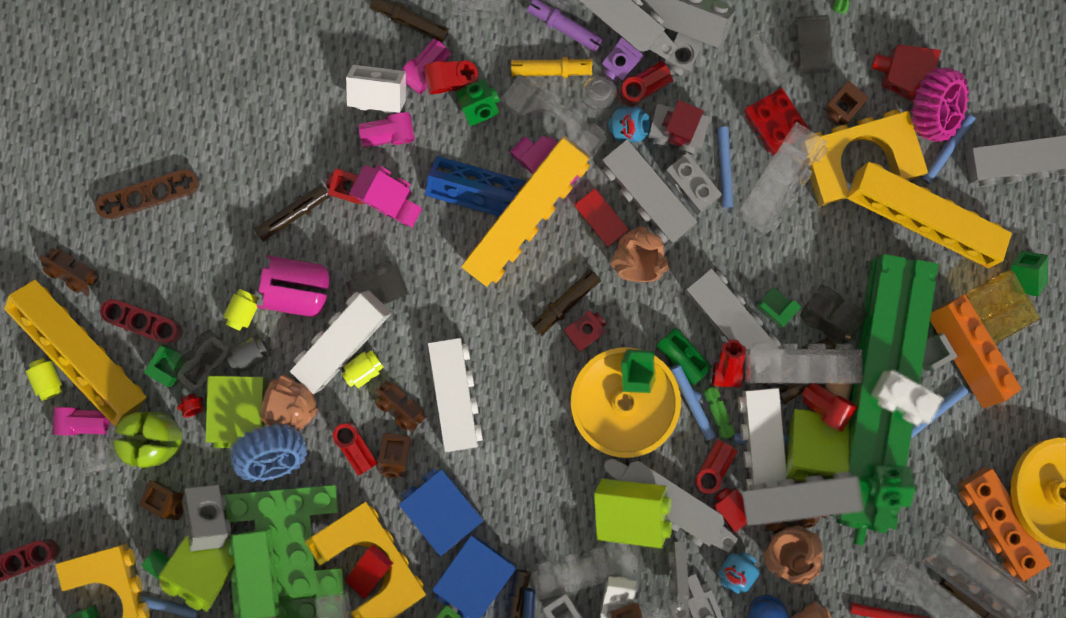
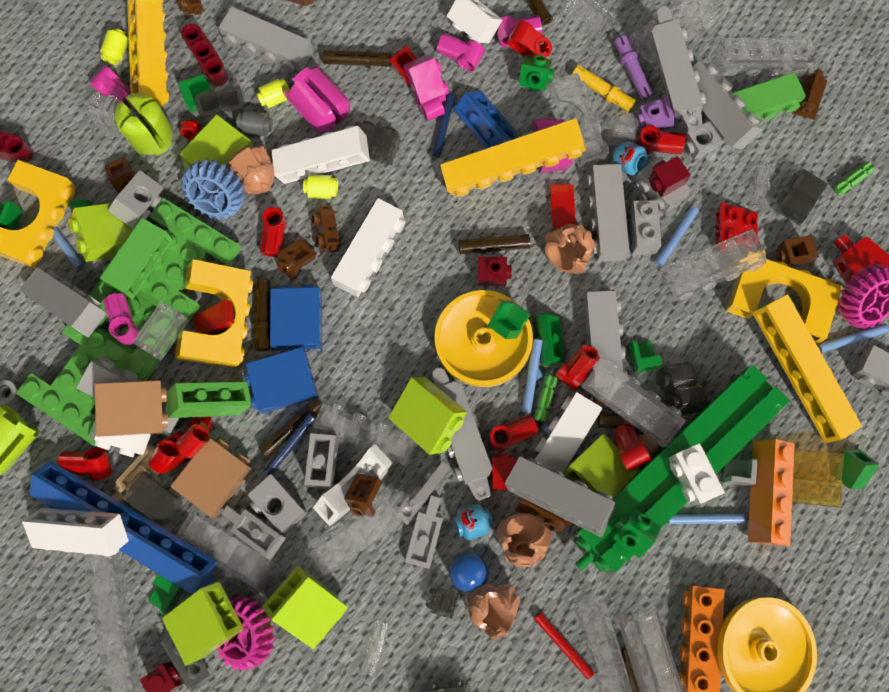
camera: 40 degrees right, 10 degrees down
none -> light grey brick [219,6,314,73]
none -> dark brown pin [253,279,271,352]
none -> dark blue bar [431,93,455,158]

